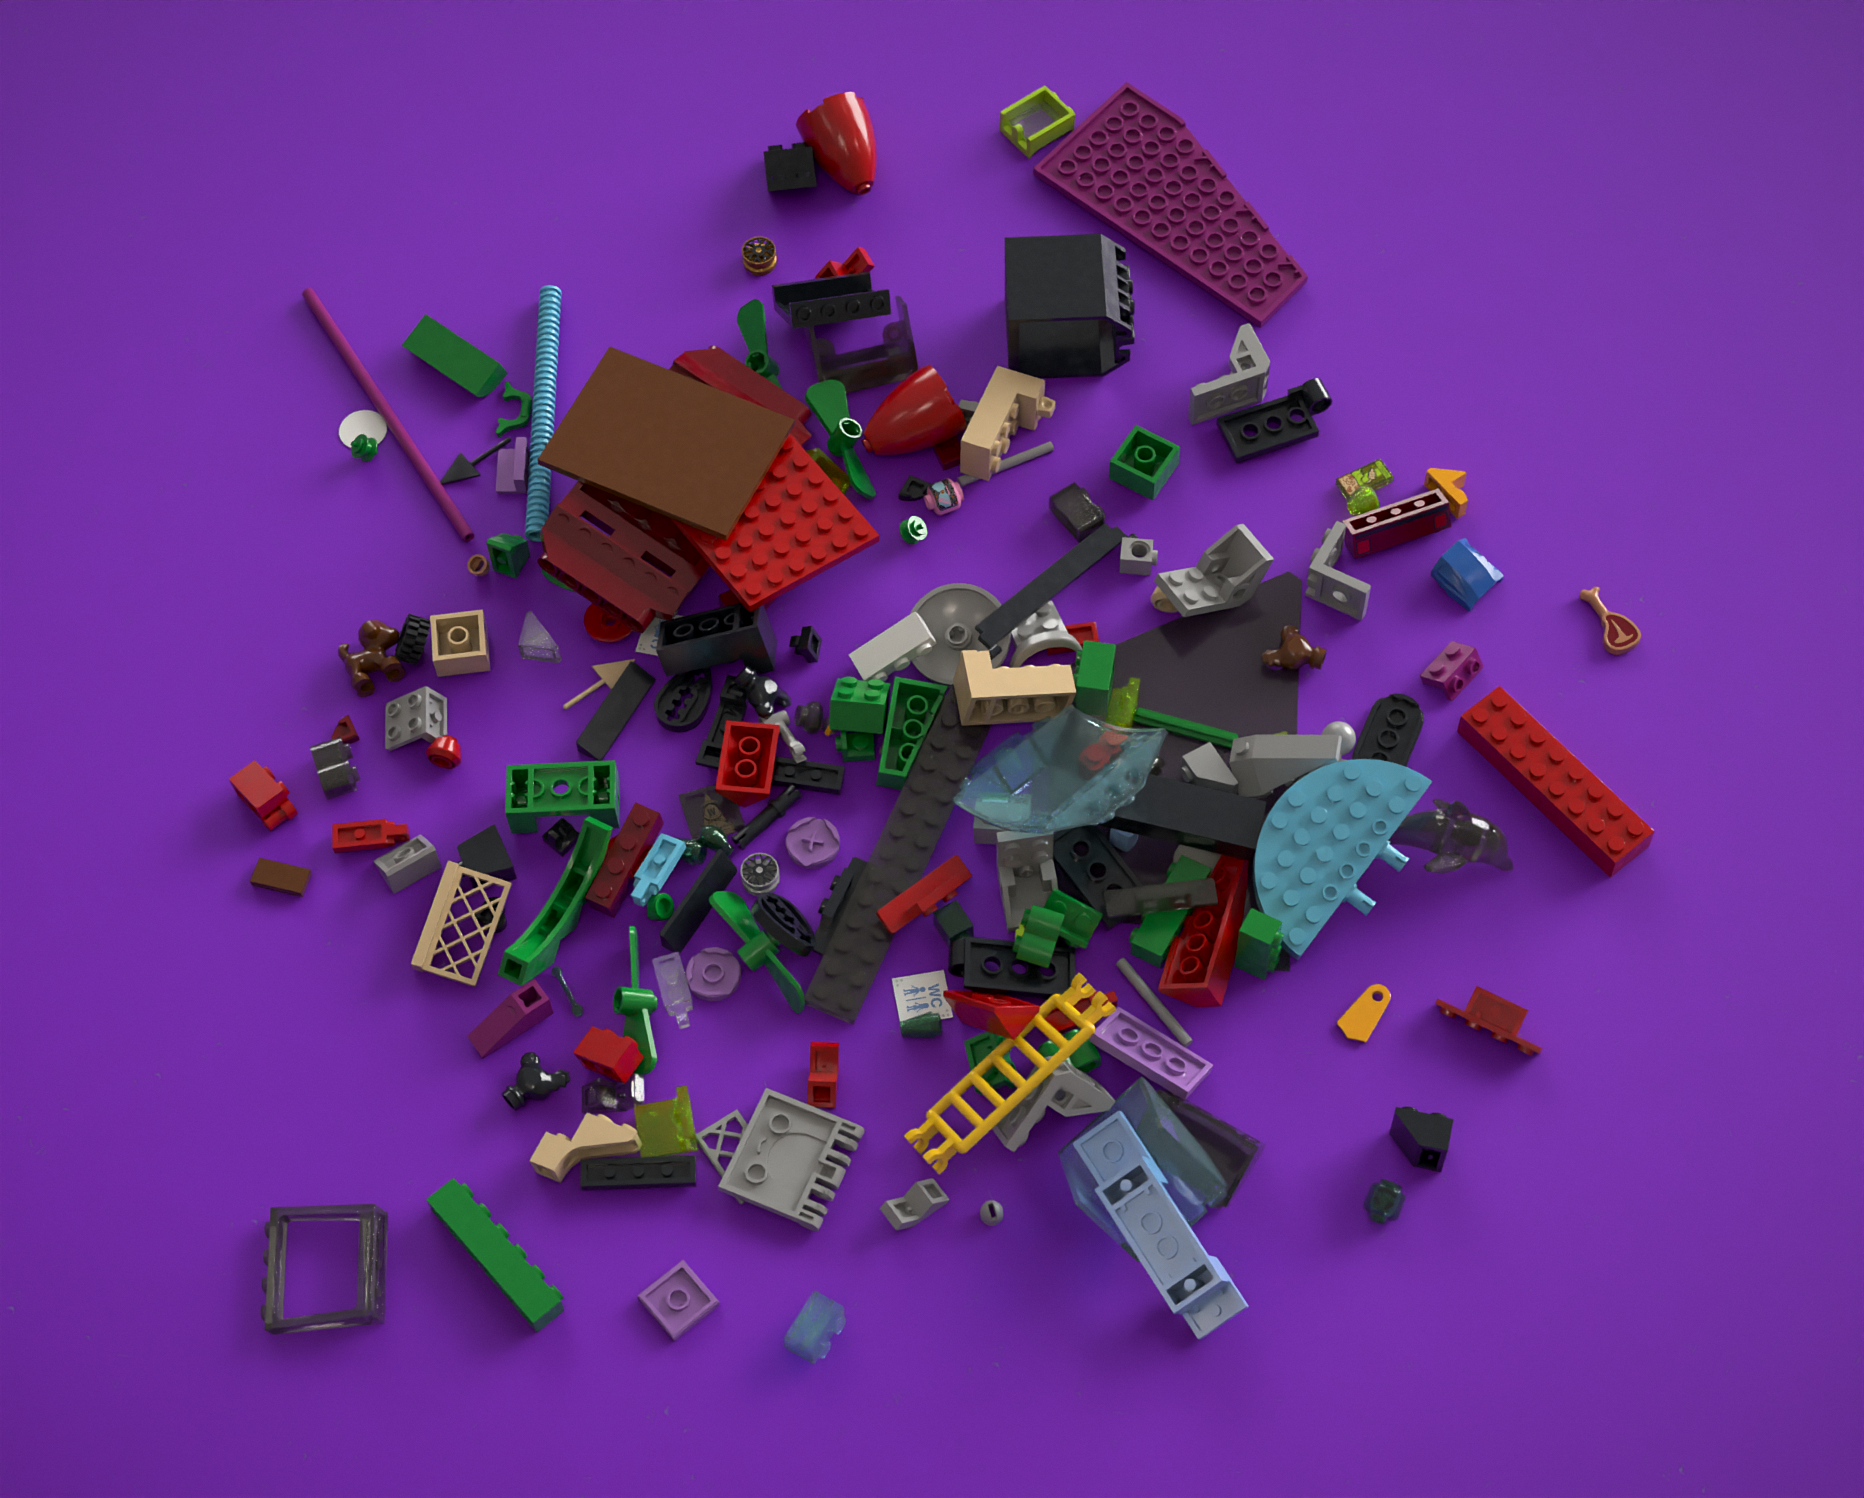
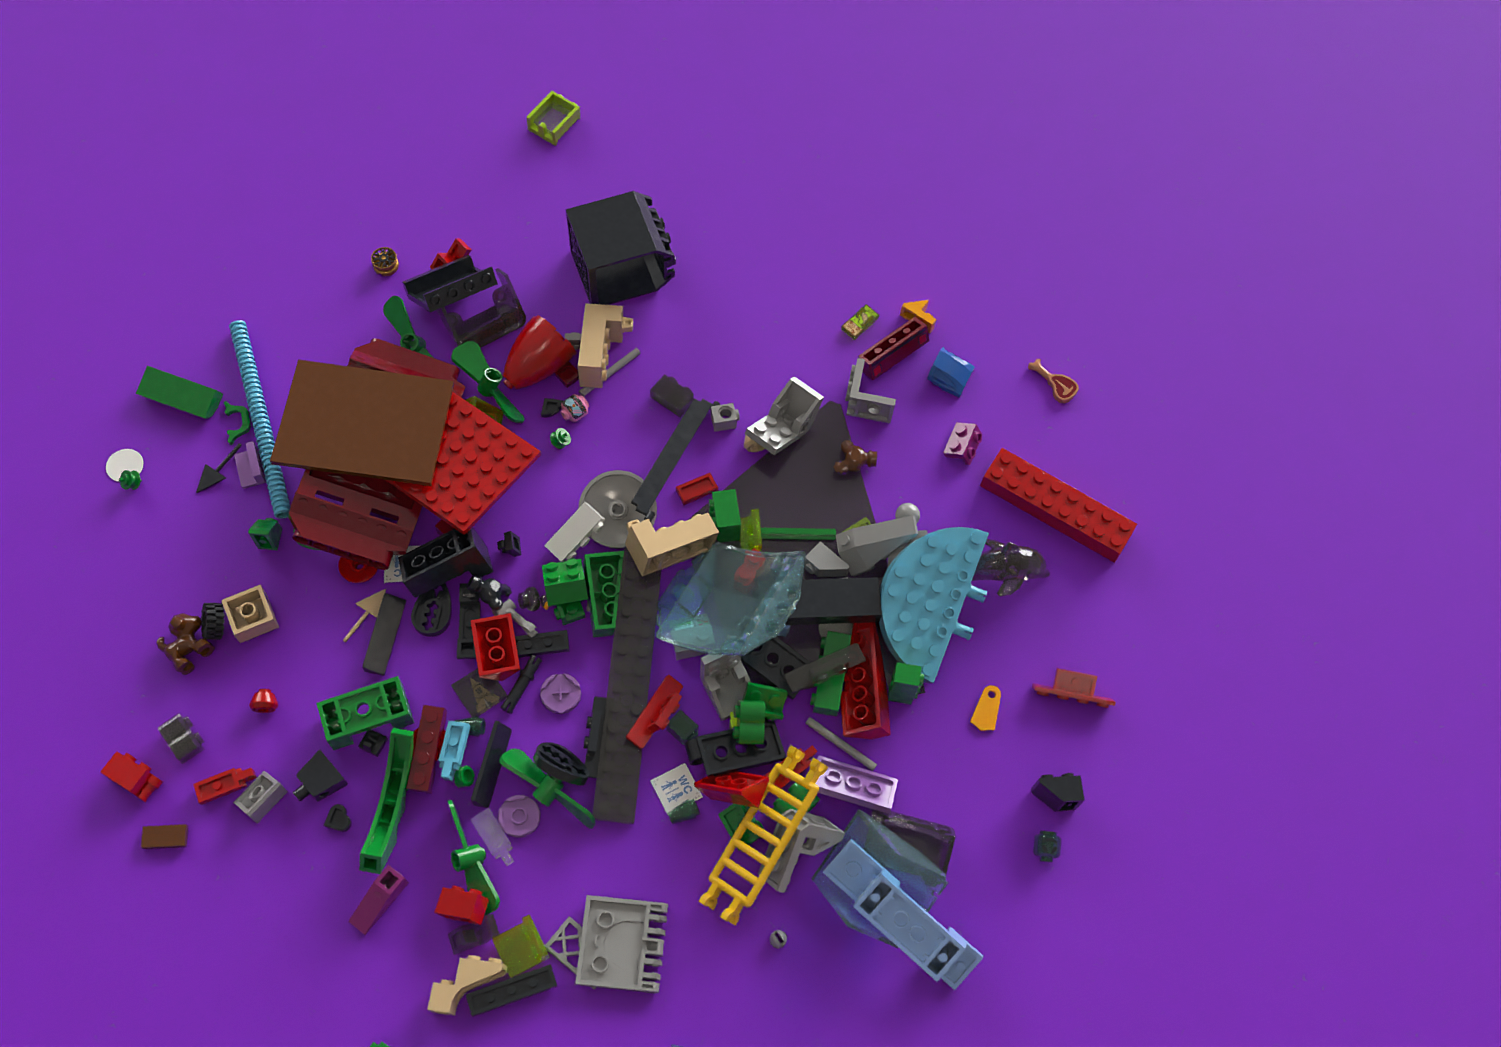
camera: 25 degrees left, 5 degrees up
magenta piece [302,288,475,542] -> none
dark red tile [331,715,360,750] -> none
light grey bracket [385,686,447,751] -> none
tan fence [411,861,512,987] -> none
nougat hinge [467,554,490,577] -> none
black animal [501,1052,570,1111] -> none
clear slope [518,611,562,663] -> none
hinge [551,966,583,1016] -> none
clear green cylinder [699,825,734,856] -> none
light grey wheel [740,853,780,896] -> none
black bracket [763,142,817,191] -> none
red cylinder [796,92,877,195] -> none
red slope [807,1042,839,1108] -> none
light grey slope [879,1178,950,1231] -> none
light grey piece [1009,600,1082,668] -> none
magenta wing [1033,82,1308,328] -> none
green brick [1109,425,1180,500] -> none
light grey bracket [1188,323,1270,425] -> none
black hinge [1216,378,1333,464] -> none
clear neon green cone [1347,484,1380,516] -> none
black tile [1352,693,1424,767] -> none

